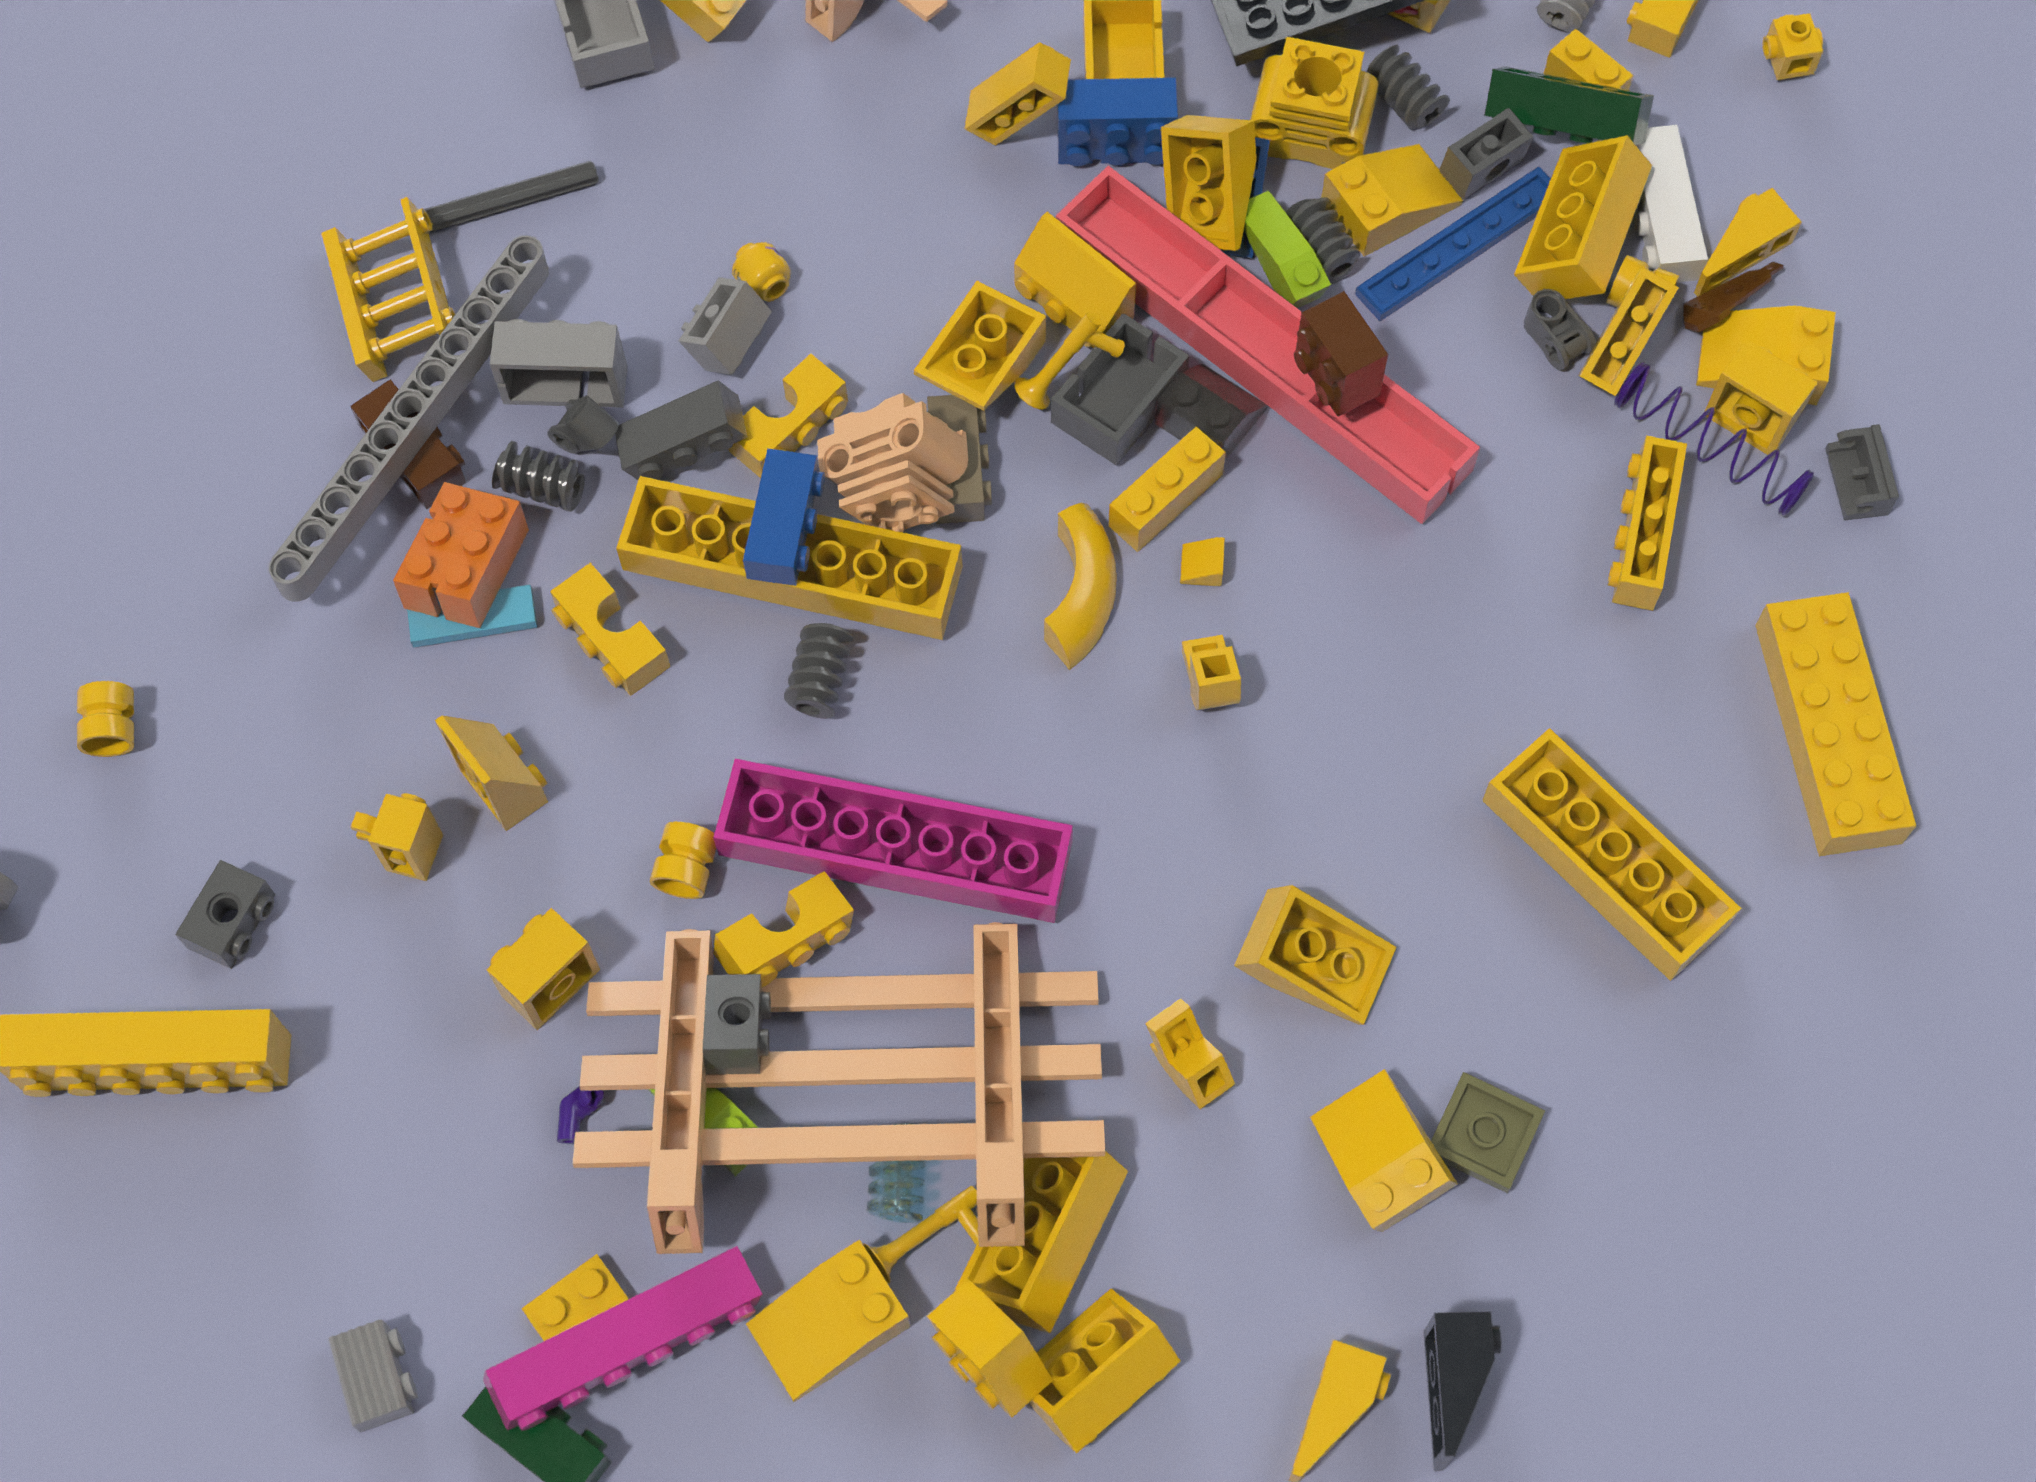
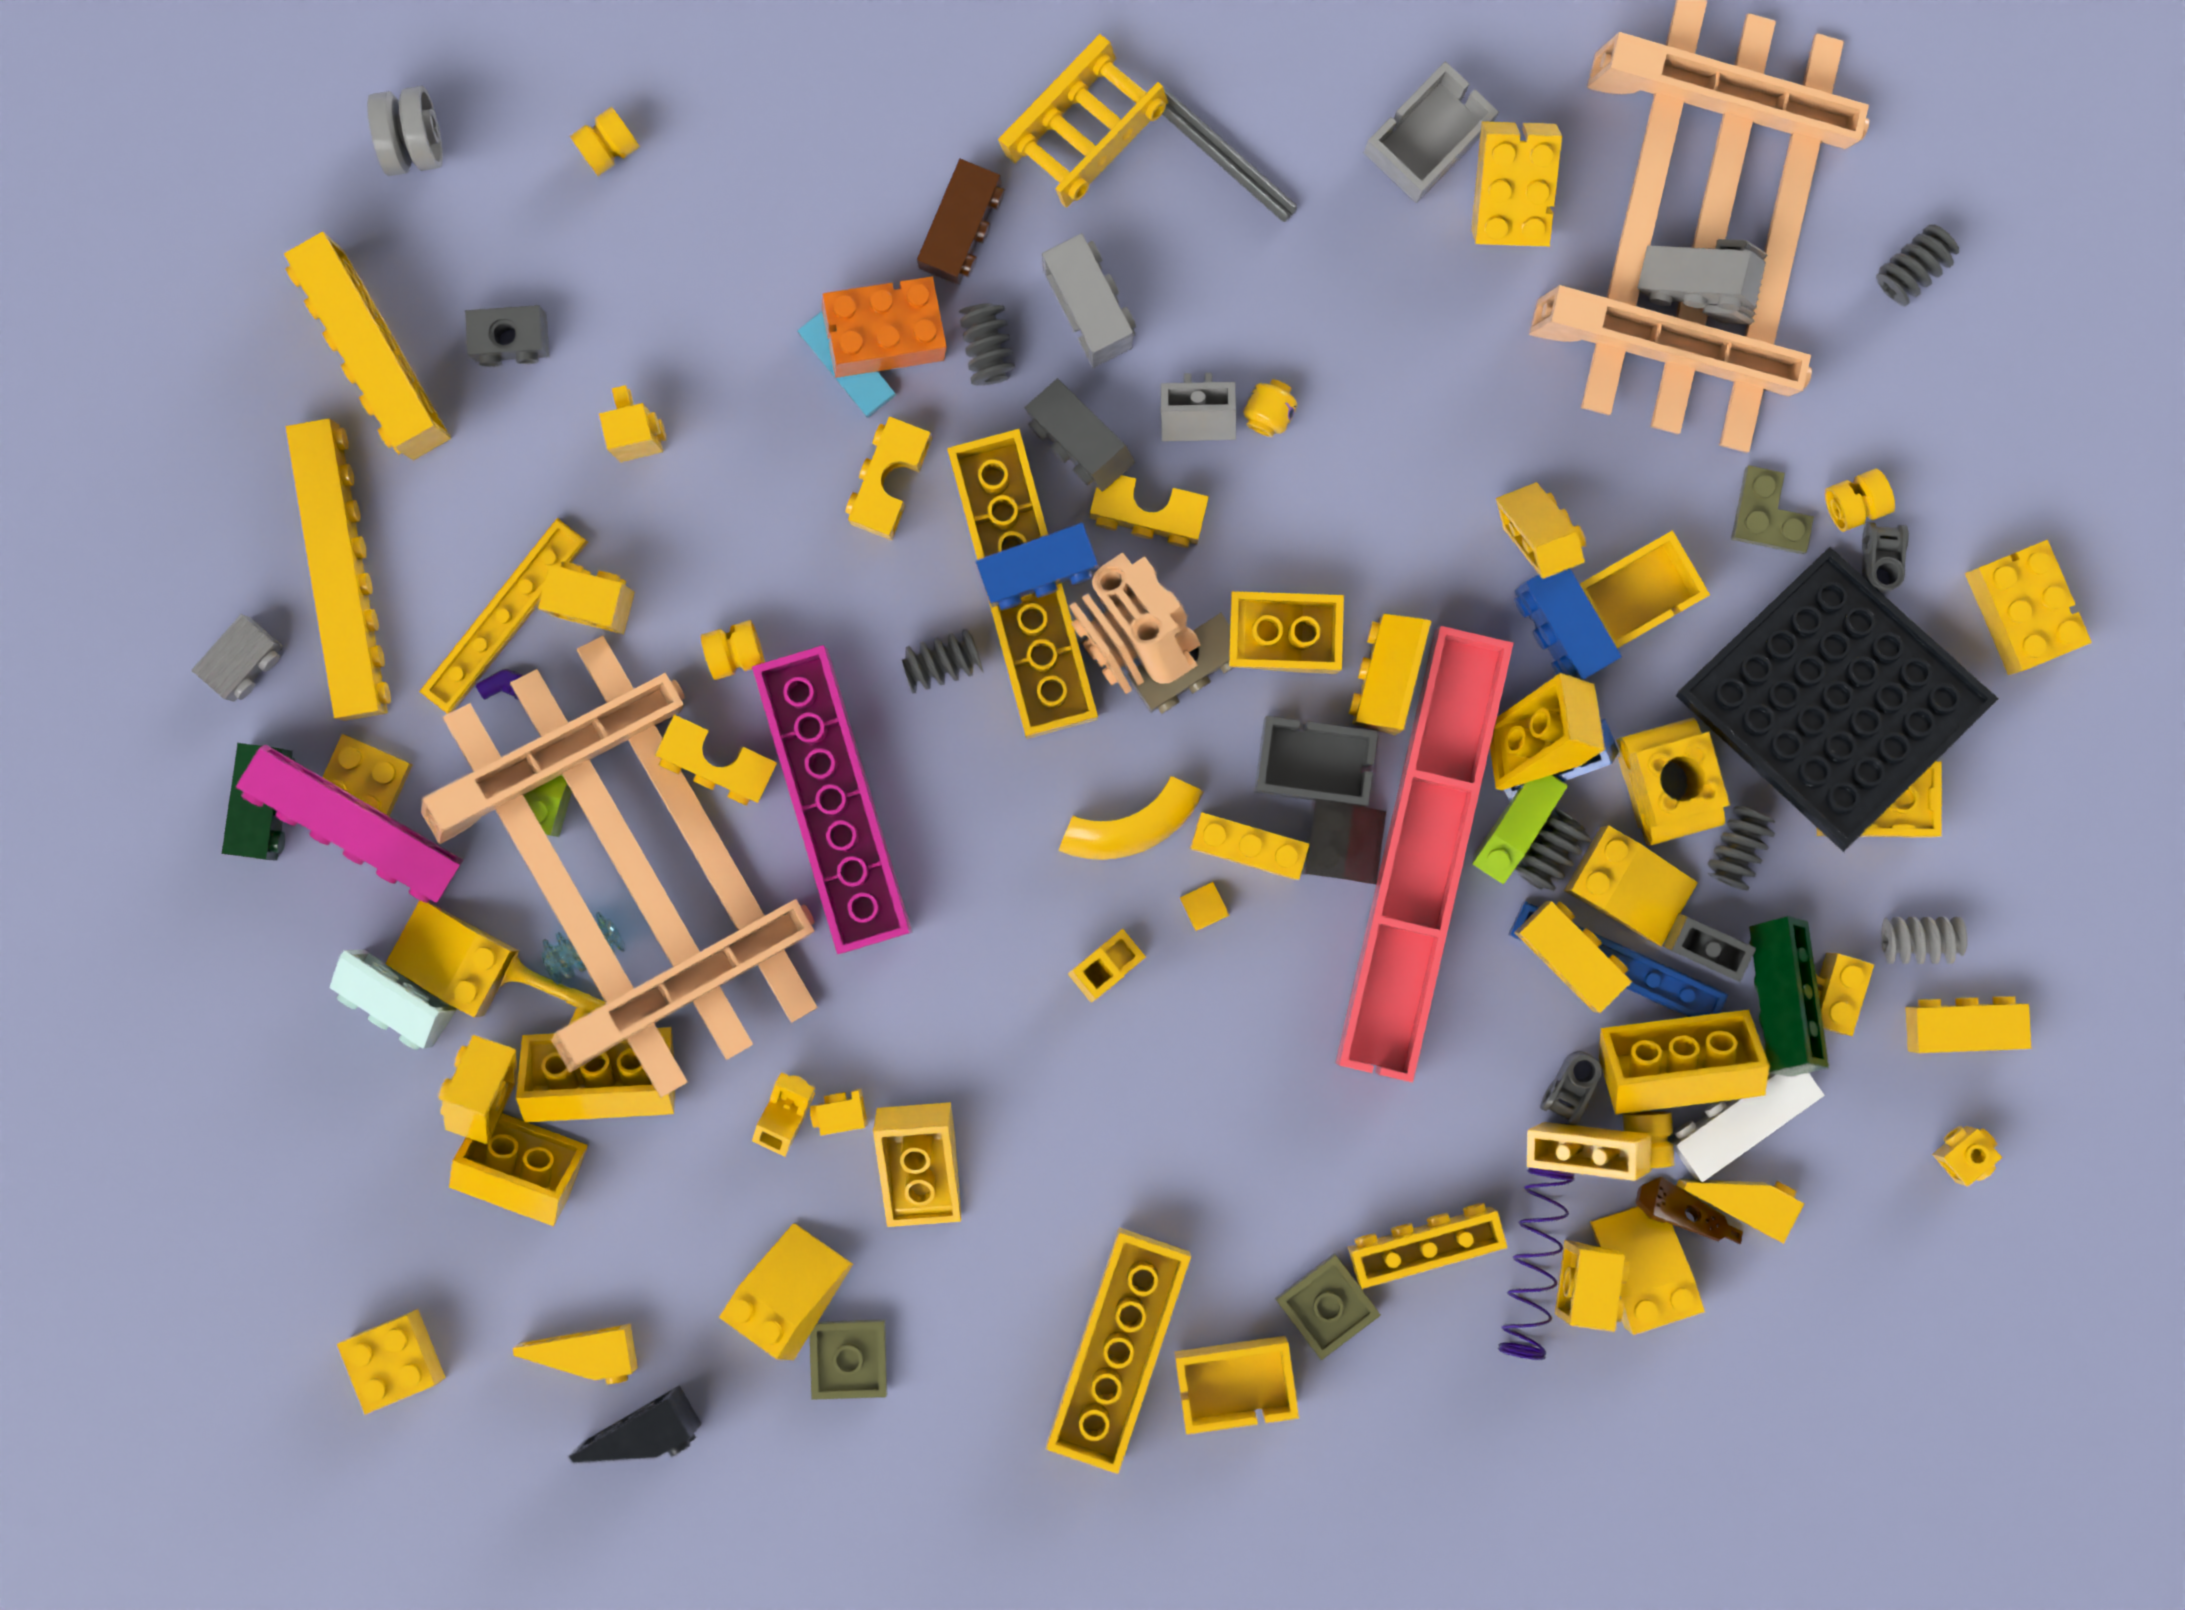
camera: 60 degrees right, 20 degrees up
light grey beam [269,235,549,602] -> none
yellow slope [435,715,548,831] -> none
dark grey piece [547,396,619,454] -> none
dark grey brick [702,974,771,1075] -> none
yellow piece [1014,312,1125,410] -> none
reddish brown brick [1294,291,1389,417] -> none
yellow brick [1755,592,1916,857] -> none
dark grey hinge [1825,424,1899,521] -> none
none -> yellow brick [285,418,391,721]
none -> light aqua slope [329,949,457,1050]
none -> yellow tile [419,518,588,714]
none -> yellow brick [810,1088,868,1136]
none -> yellow piece [1174,1336,1299,1435]
none -> olive plate [1275,1253,1381,1360]
none -> yellow brick [1514,901,1632,1013]

